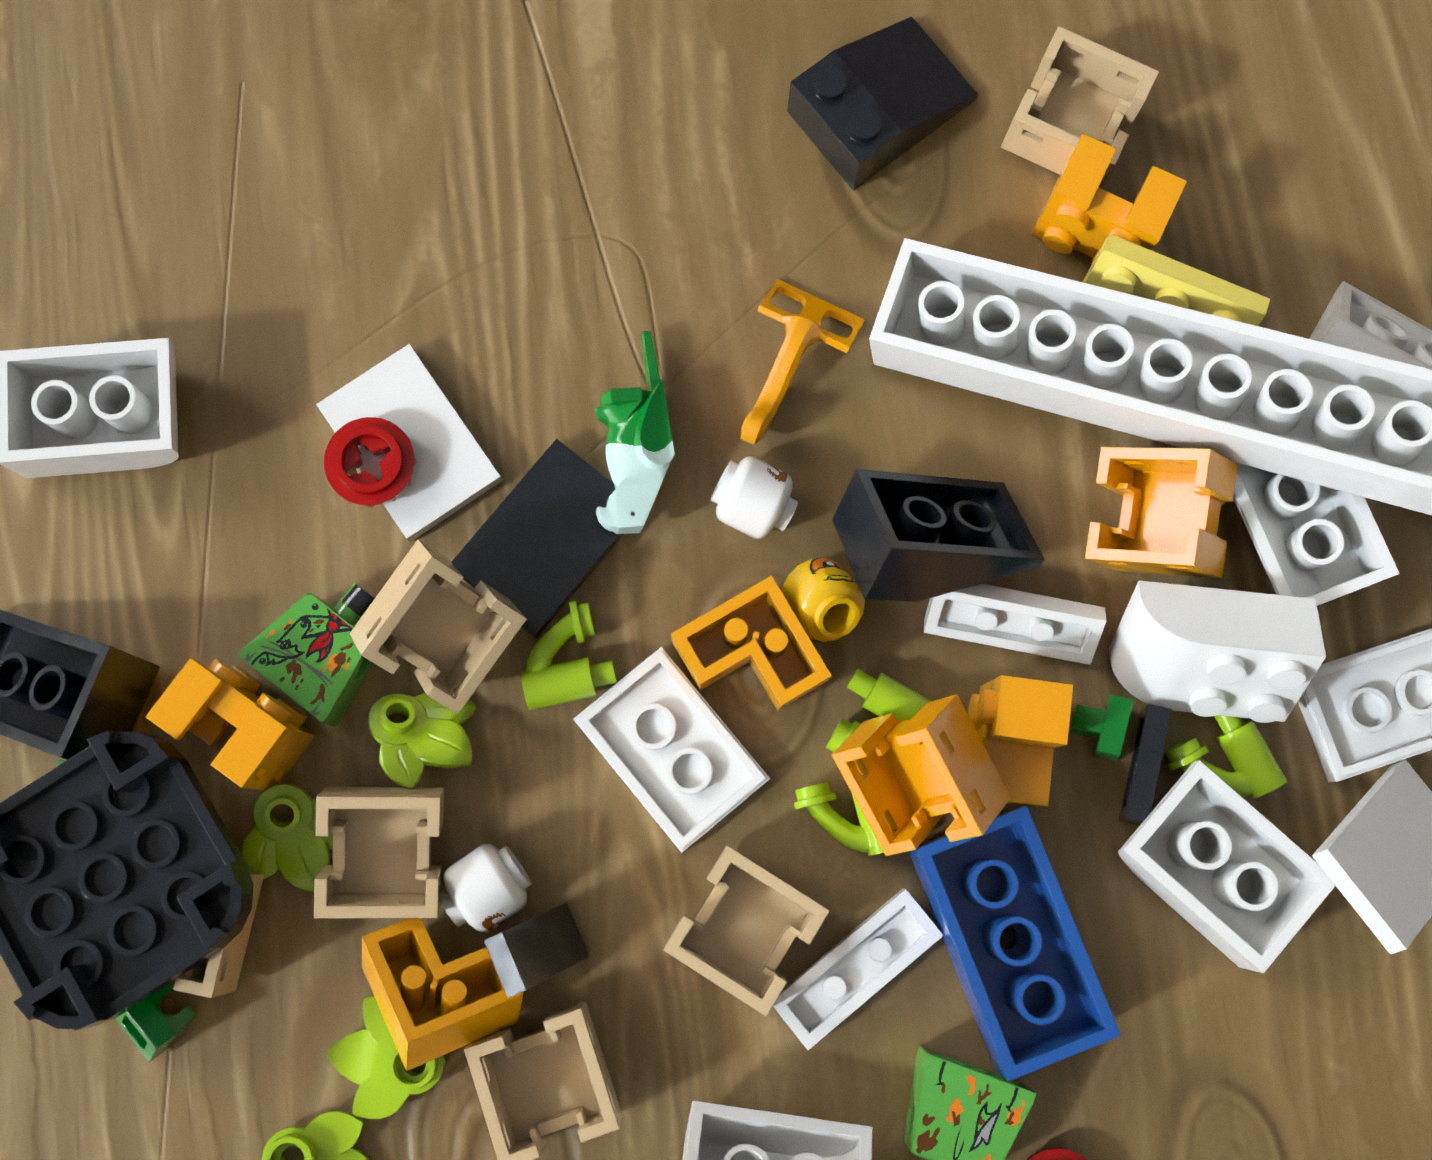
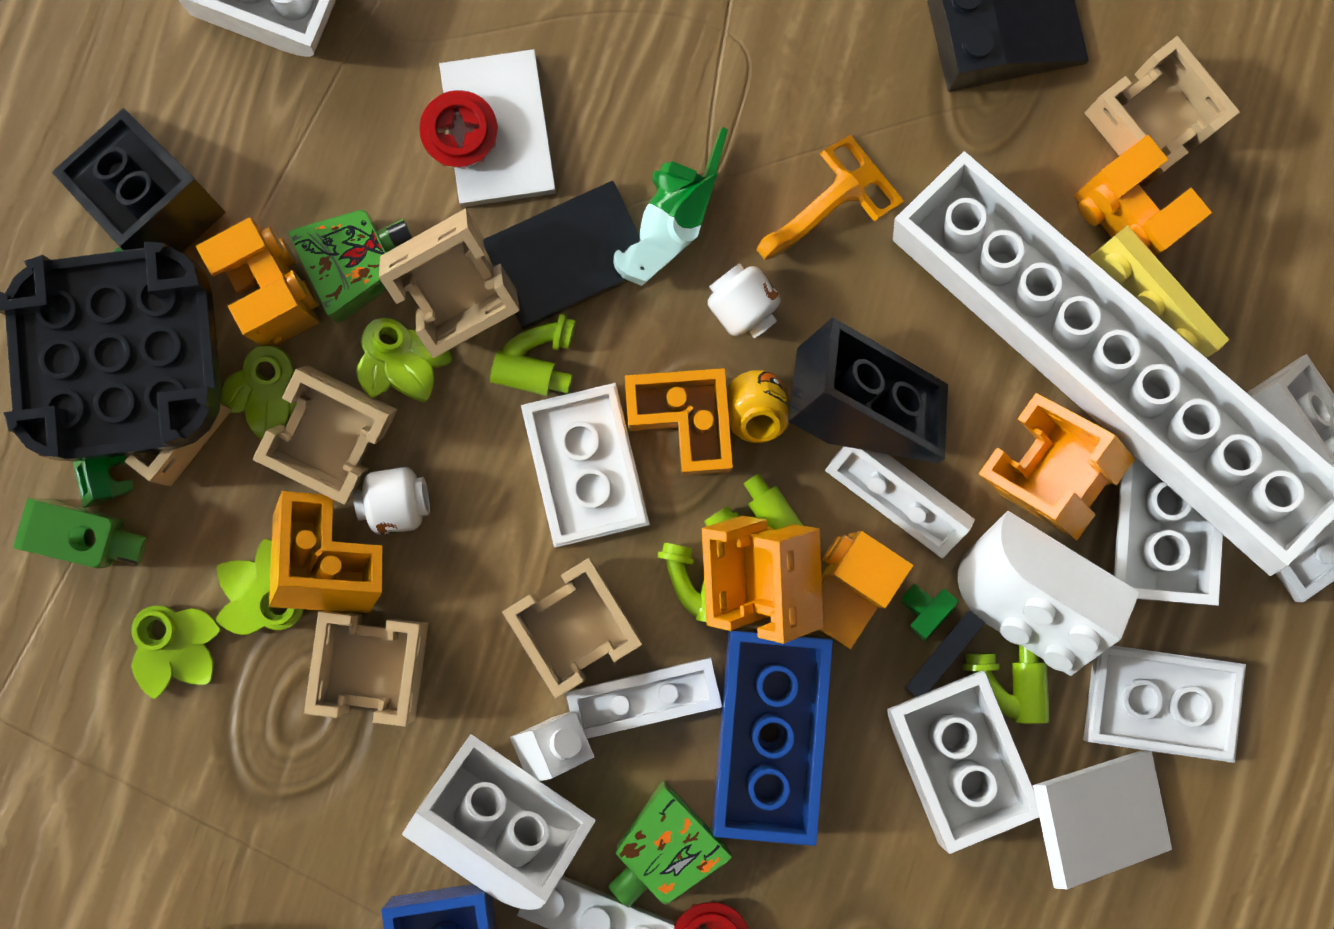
camera: 25 degrees right, 5 degrees up
black tile [484,902,590,998] -> none
none -> bright green torso [13,498,147,569]
none -> white brick [510,710,594,781]

